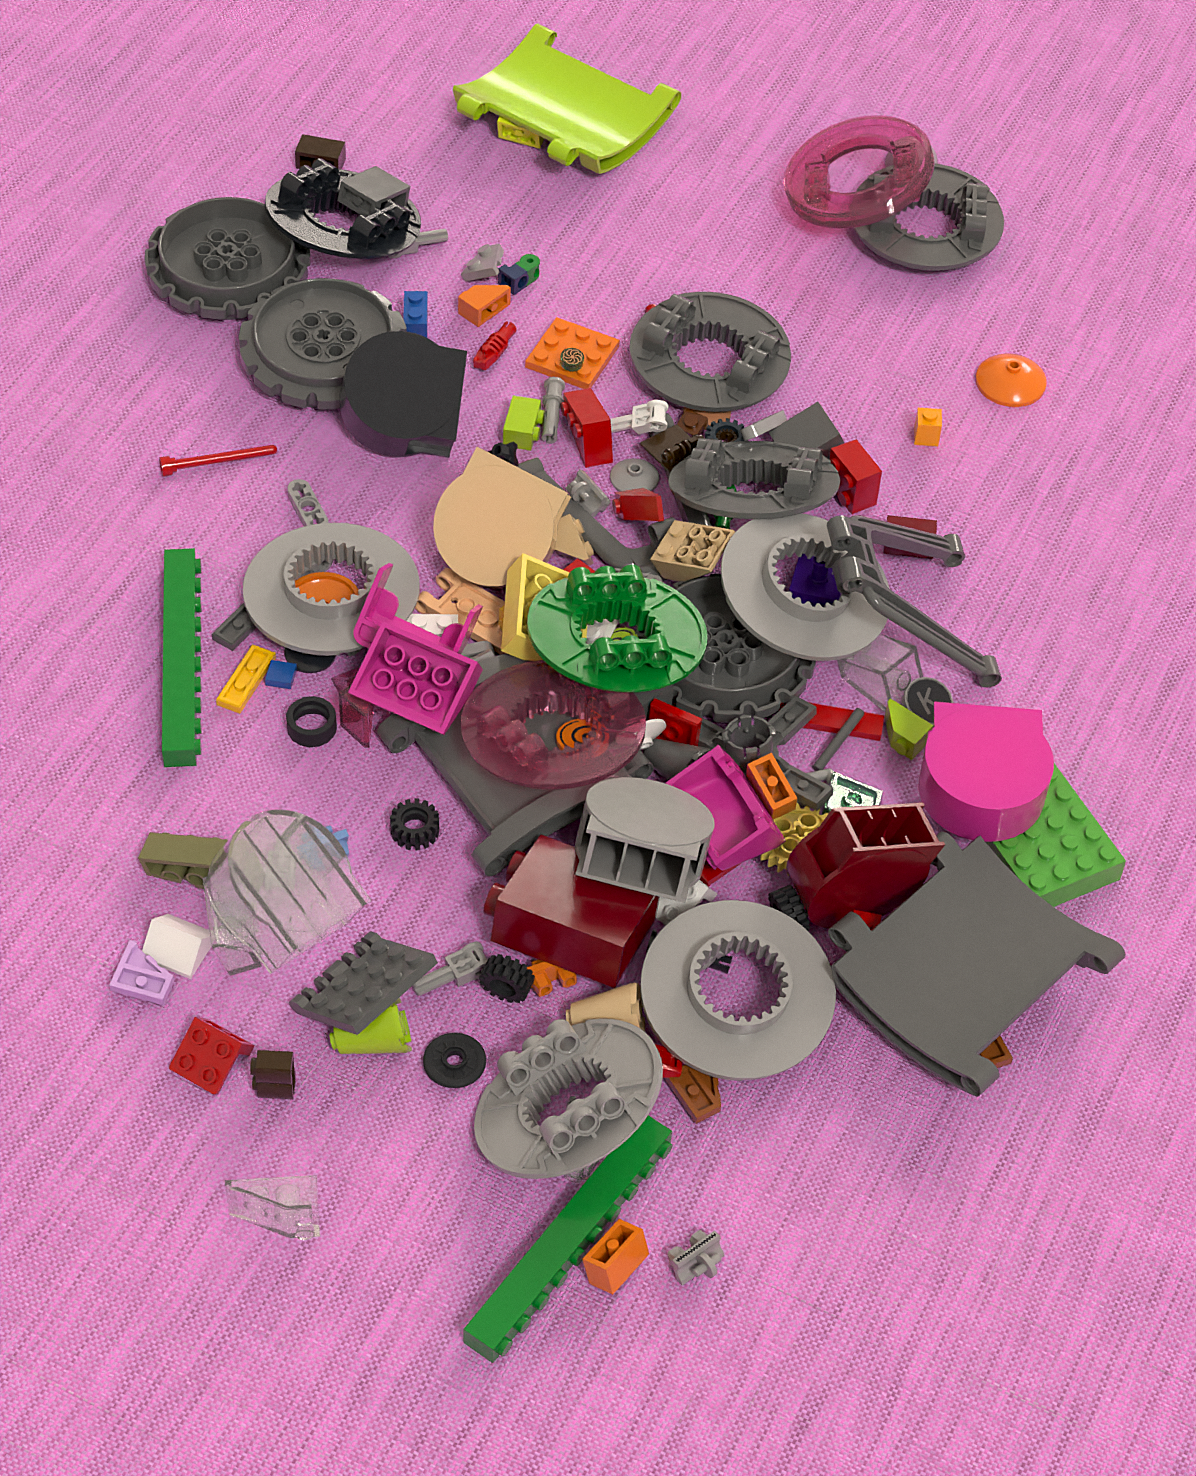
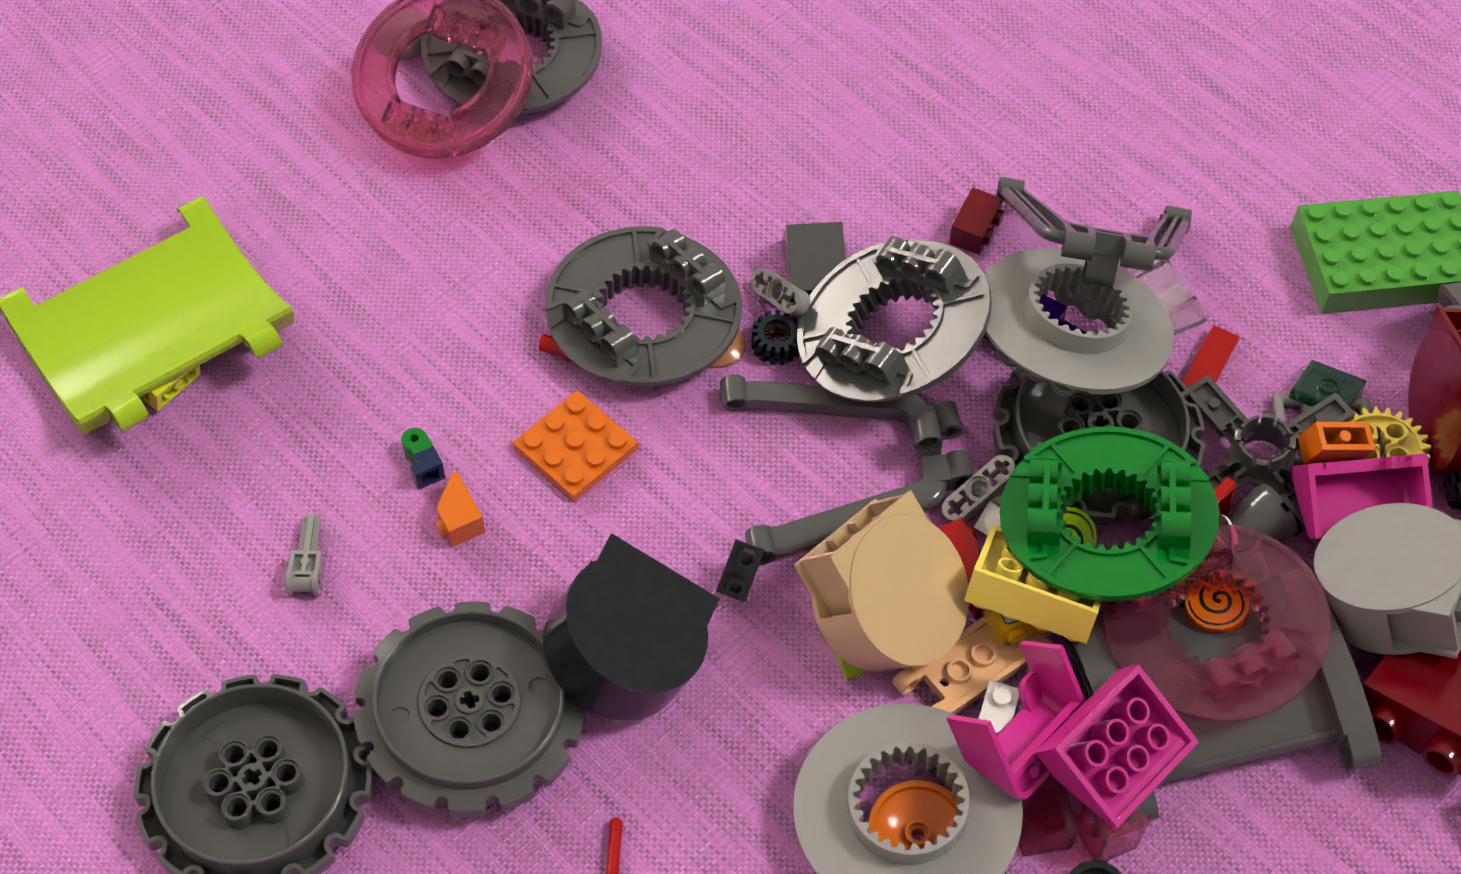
camera: 70 degrees left, 5 degrees up
black piece [265,158,421,259] -> none
light grey beam [288,479,328,526] -> none
dark brown brick [295,134,346,169] -> none
panel [337,166,411,217] -> none
black tyre [390,798,439,851] -> none
blue brick [403,291,428,338] -> none
light grey wing [461,244,504,282] -> none
red hinge [473,321,517,370] -> none
lime brick [503,395,545,451] -> none
light grey pin [542,377,565,444] -> none
tile [560,348,584,371] -> none
red wedge [560,388,613,468] -> none
light grey hips [565,469,611,517] -> none
light grey dish [610,458,659,492] -> none
white connector [611,400,668,434] -> none
red slope [612,488,664,521] -> none
dark brown hinge [640,424,704,473] -> none
tan slope [650,520,735,581] -> none
reddish brown plate [677,408,708,437] -> none
dark grey bar [812,708,865,771] -> none
red brick [830,439,882,514] -> none
lime slope [884,698,933,760] -> none
black tile [902,677,953,728] -> none
light orange brick [914,407,942,446] -> none
dark pink brick [918,702,1054,842] -> none
orange dish [976,353,1047,407] -> none

